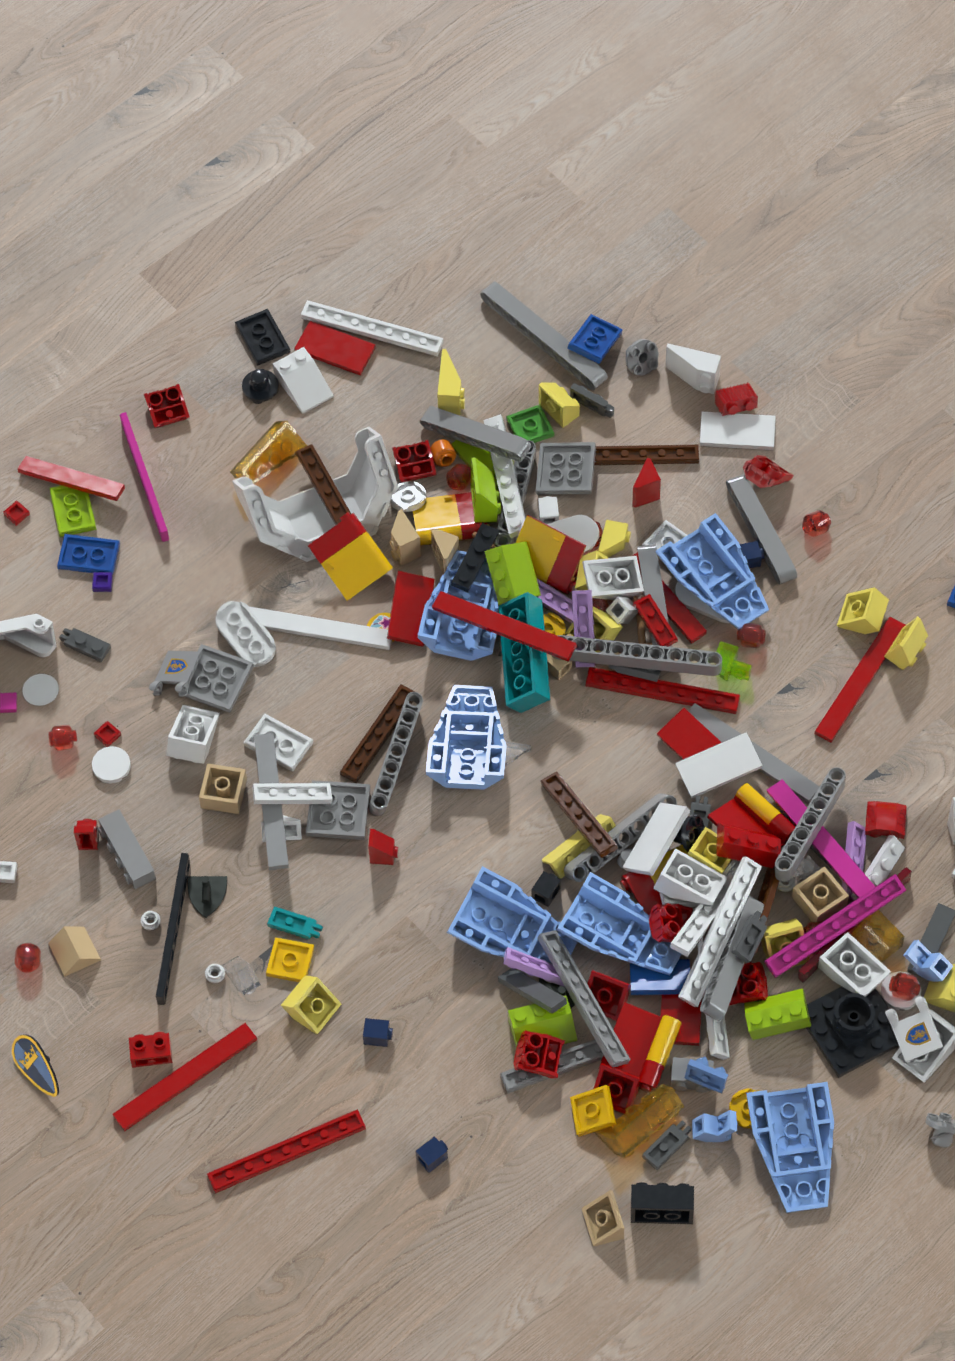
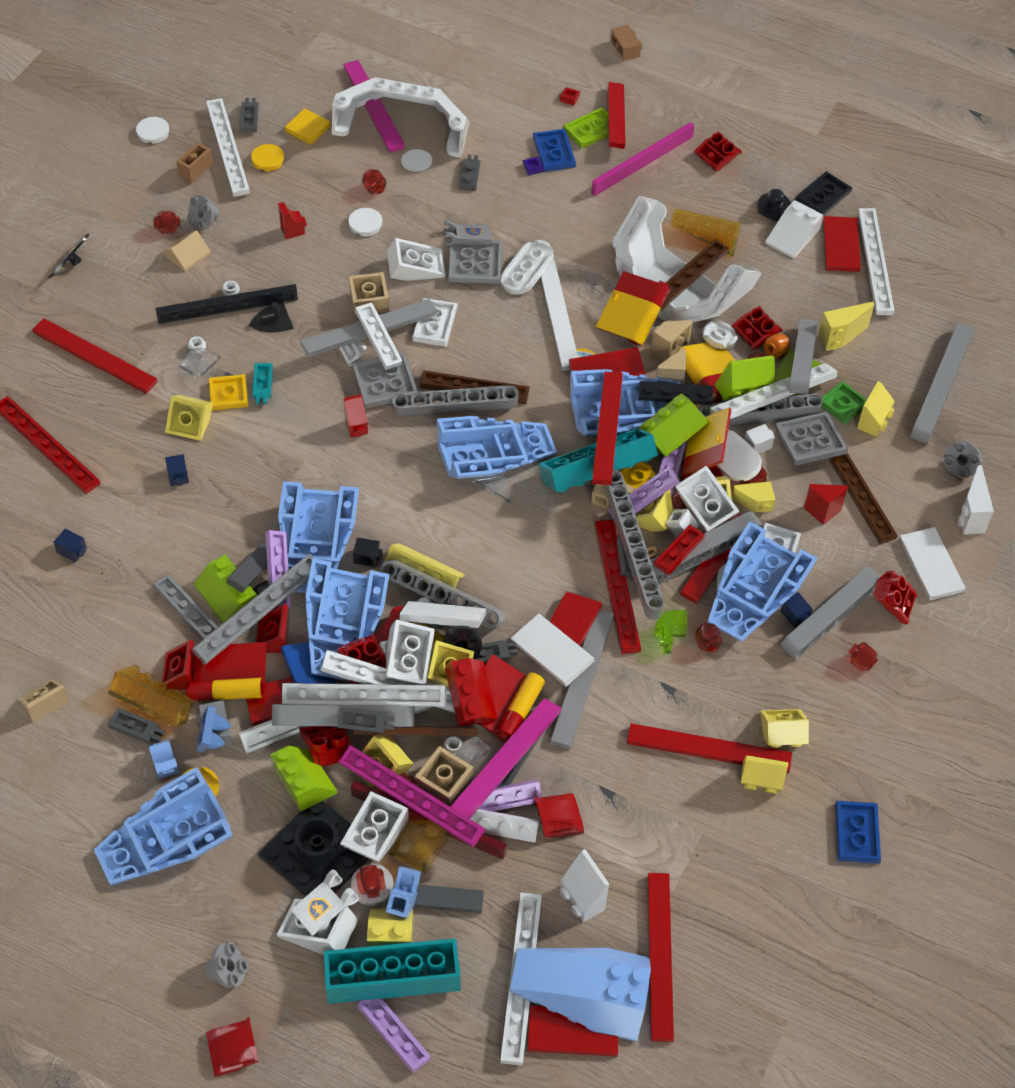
camera: 65 degrees right, 5 degrees down
red tile [94,721,121,747] -> none
light grey brick [98,809,156,889] -> none
red brick [129,1032,173,1068] -> none
red slope [513,1030,565,1079] -> none
reddish brown tile [540,771,618,858] -> none
blue tile [567,314,623,364] -> none
dark grey hinge [570,383,614,418] -> none
yellow tile [570,1085,616,1137] -> none
black brick [631,1182,694,1225] -> none
red brick [715,382,758,416] -> none
light grey beam [775,767,846,882] -> none
none -> light grey plate [187,195,219,230]

